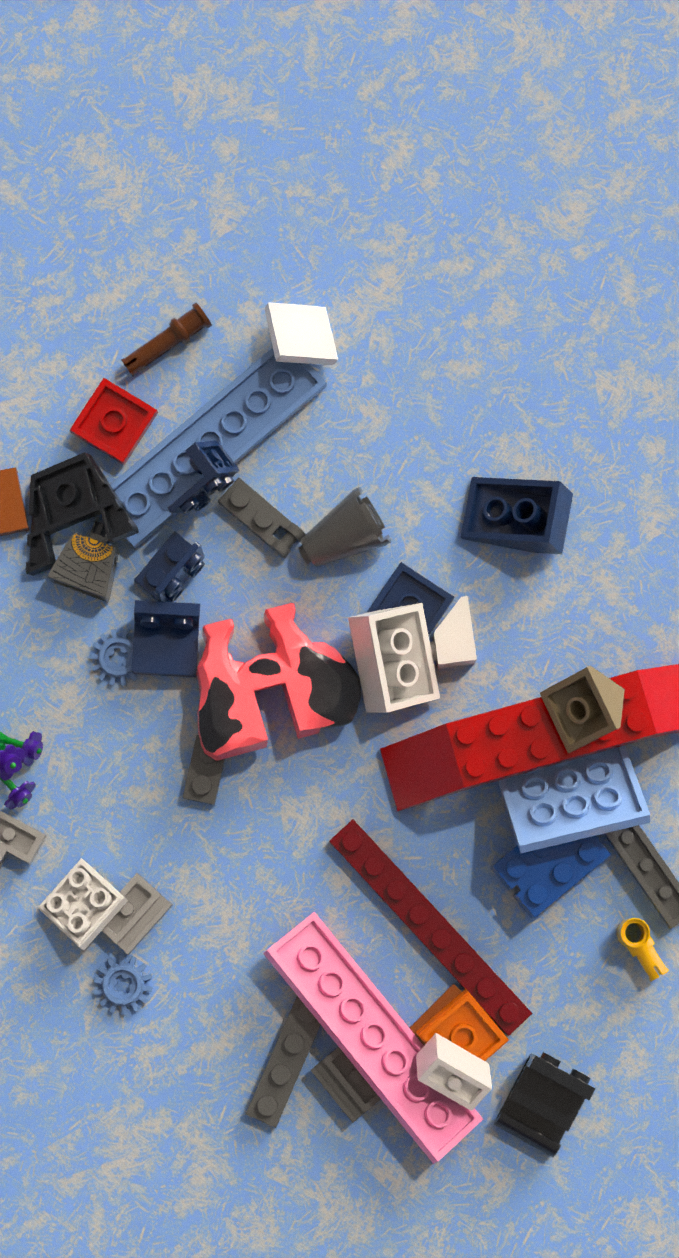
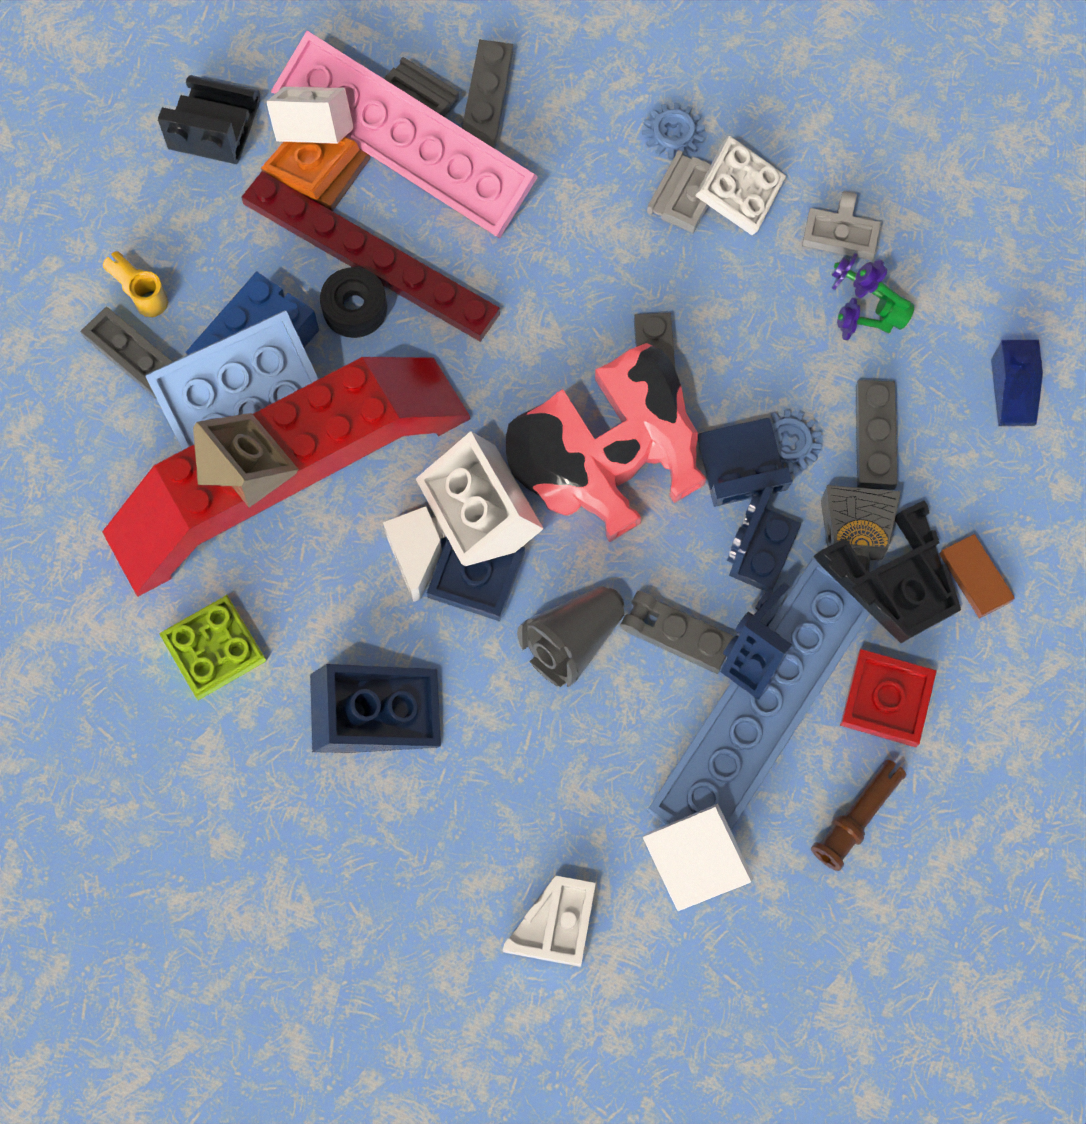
camera: 165 degrees right, 10 degrees down
none -> lime tile [159,595,266,701]
none -> black tyre [320,267,387,338]
none -> white wing [503,875,596,967]
none -> dark grey plate [855,380,897,490]

